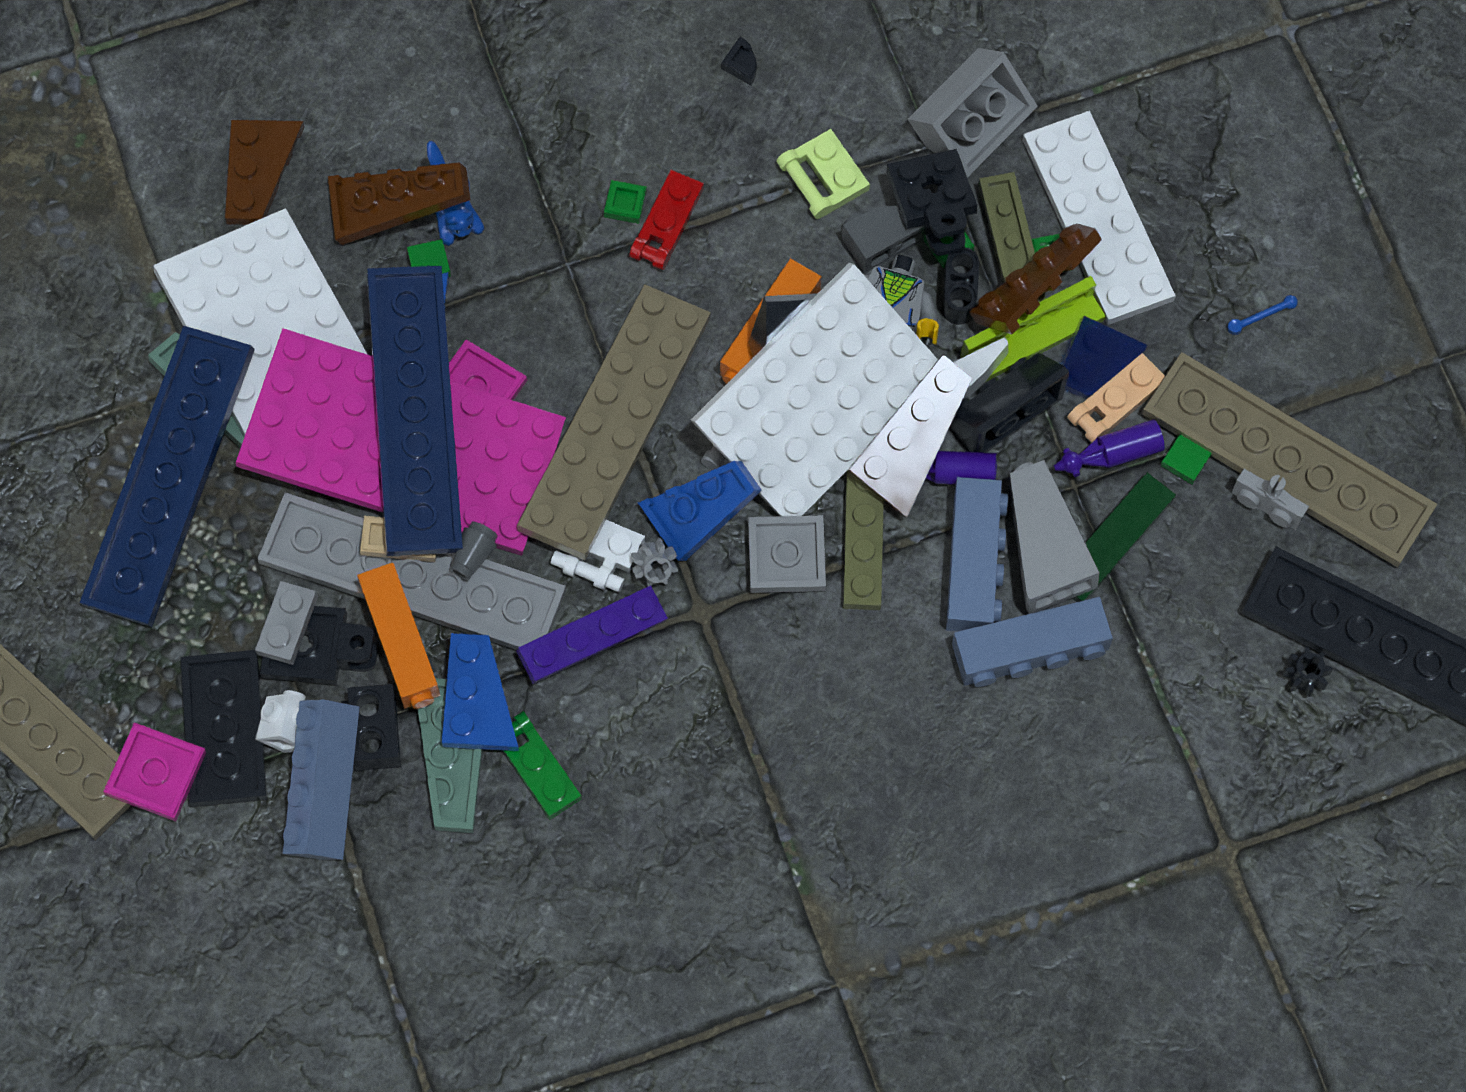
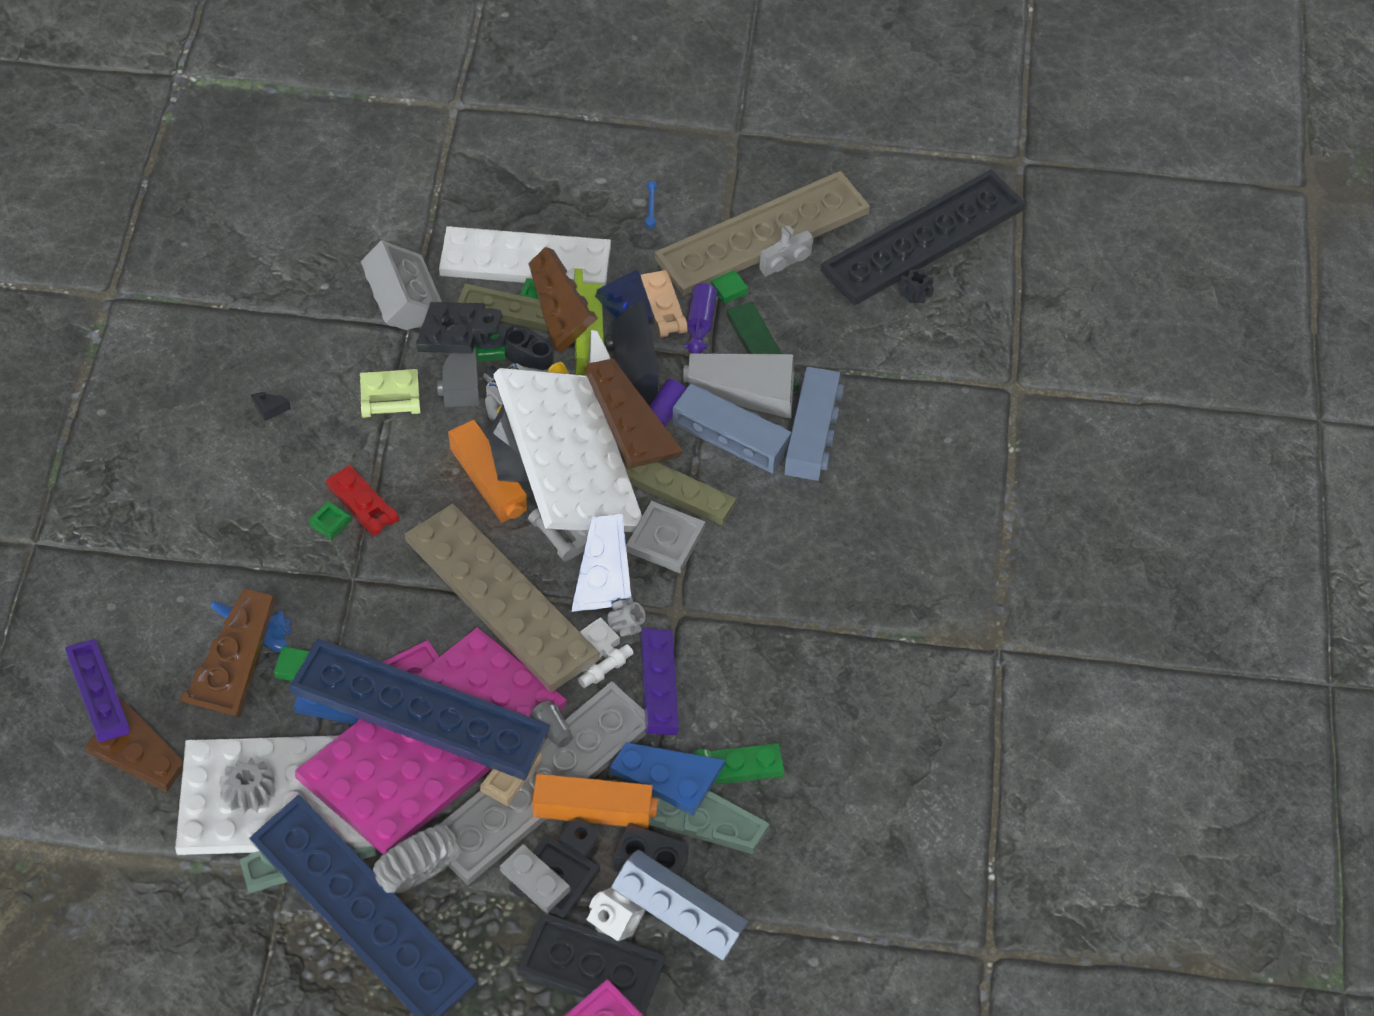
camera: 65 degrees left, 15 degrees down
none -> dark purple plate [65,639,130,743]
none -> light grey gear [219,758,276,815]
none -> light grey gear [373,825,461,894]

